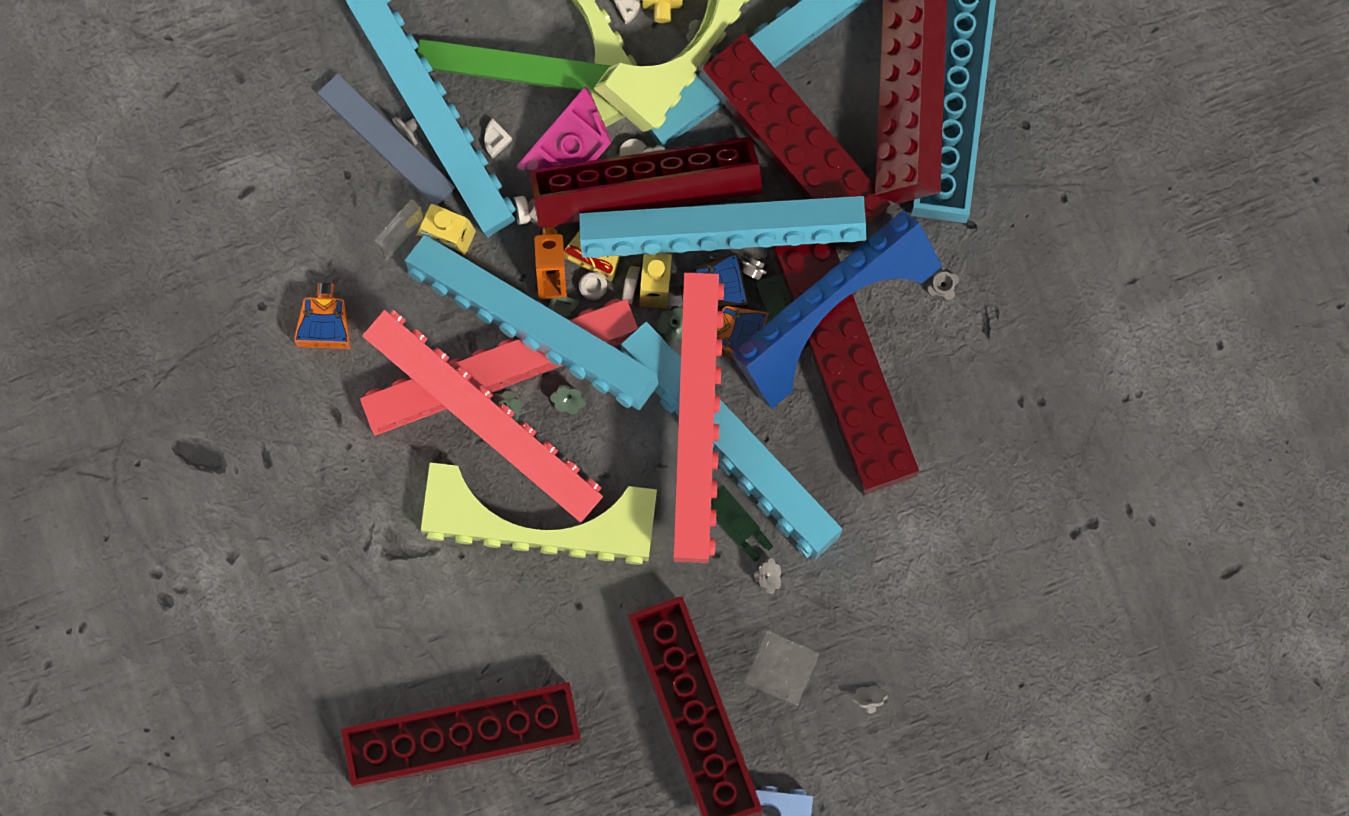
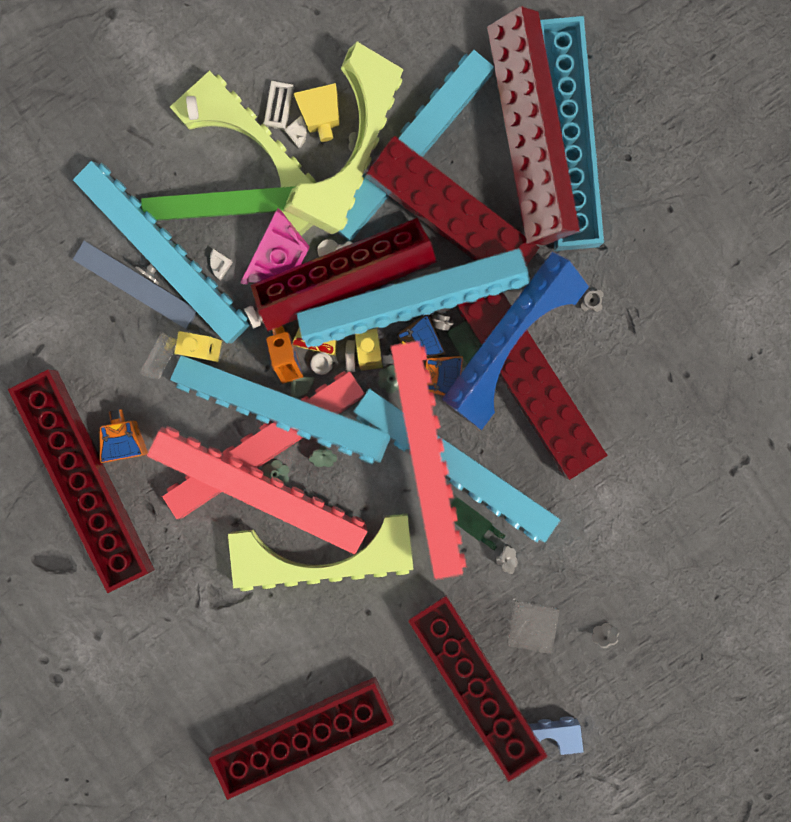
camera: 10 degrees left, 10 degrees up
none -> dark red brick [8,369,155,594]

